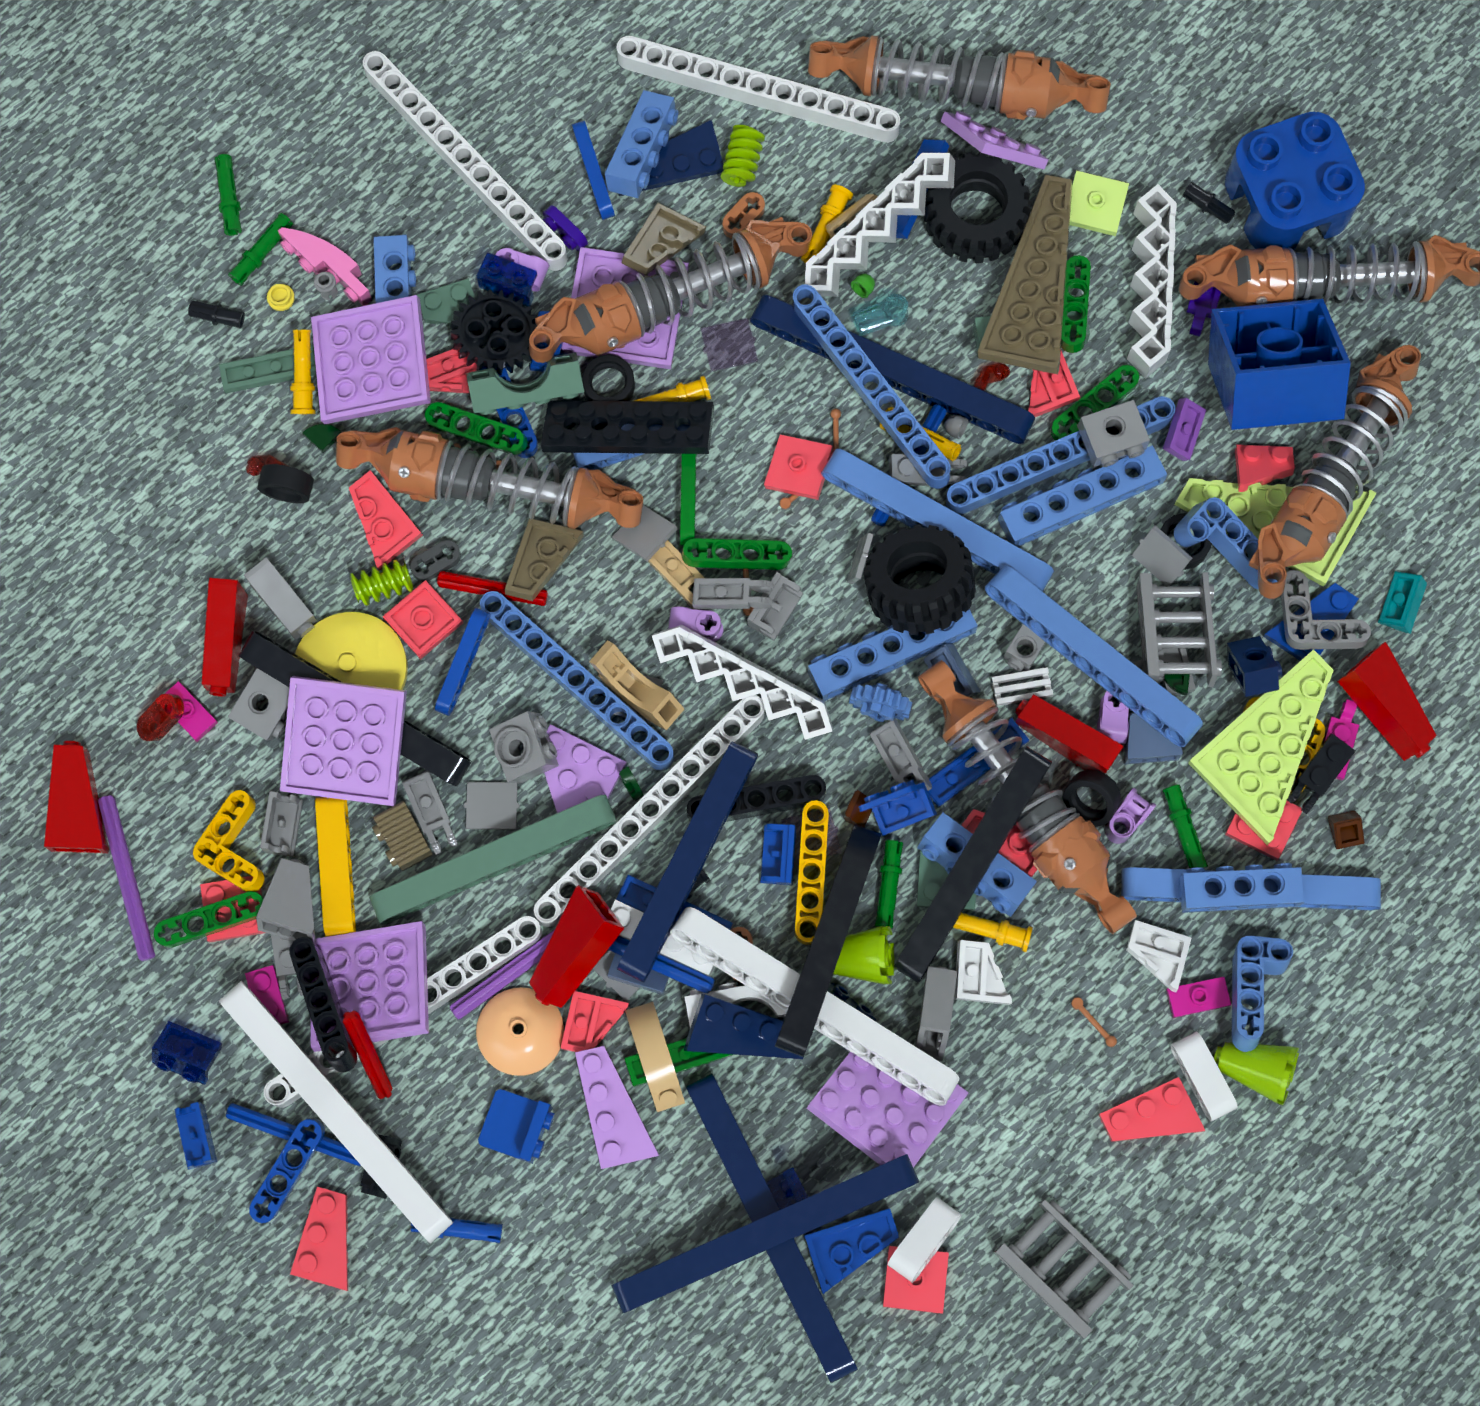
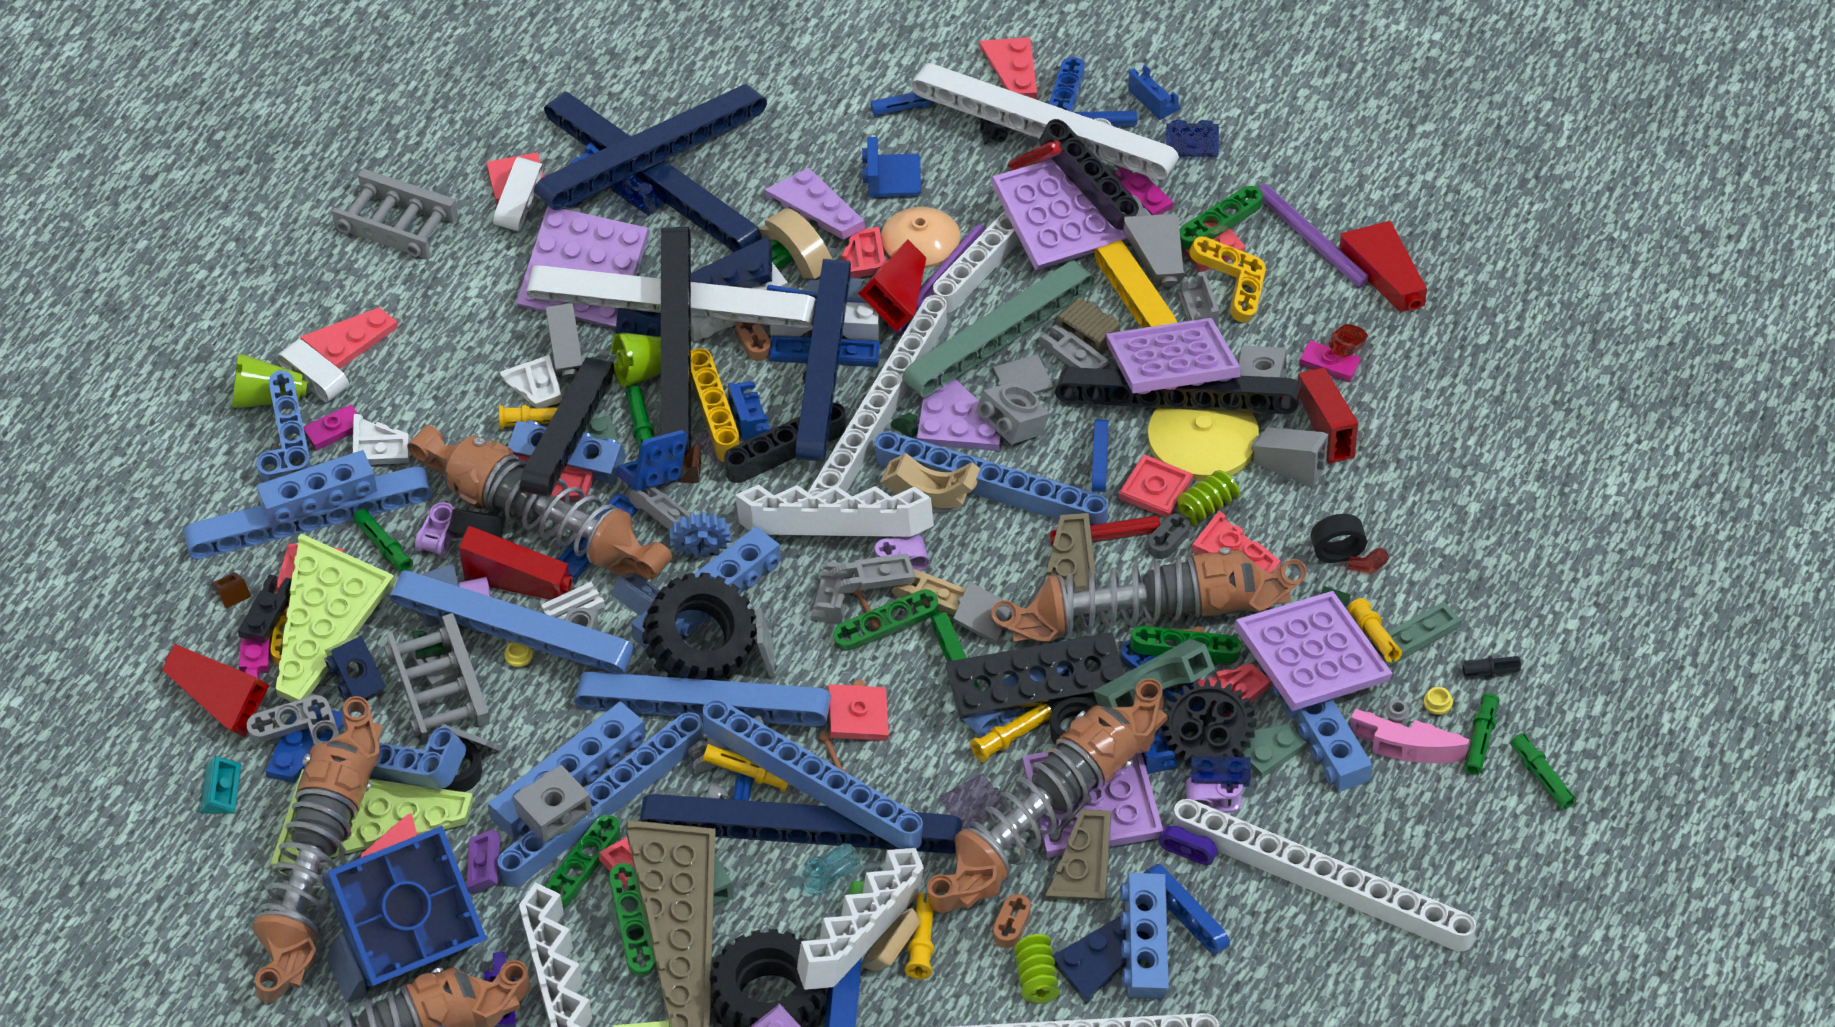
camera: 160 degrees right, 25 degrees down
nougat hinge [1071,997,1117,1047] -> none

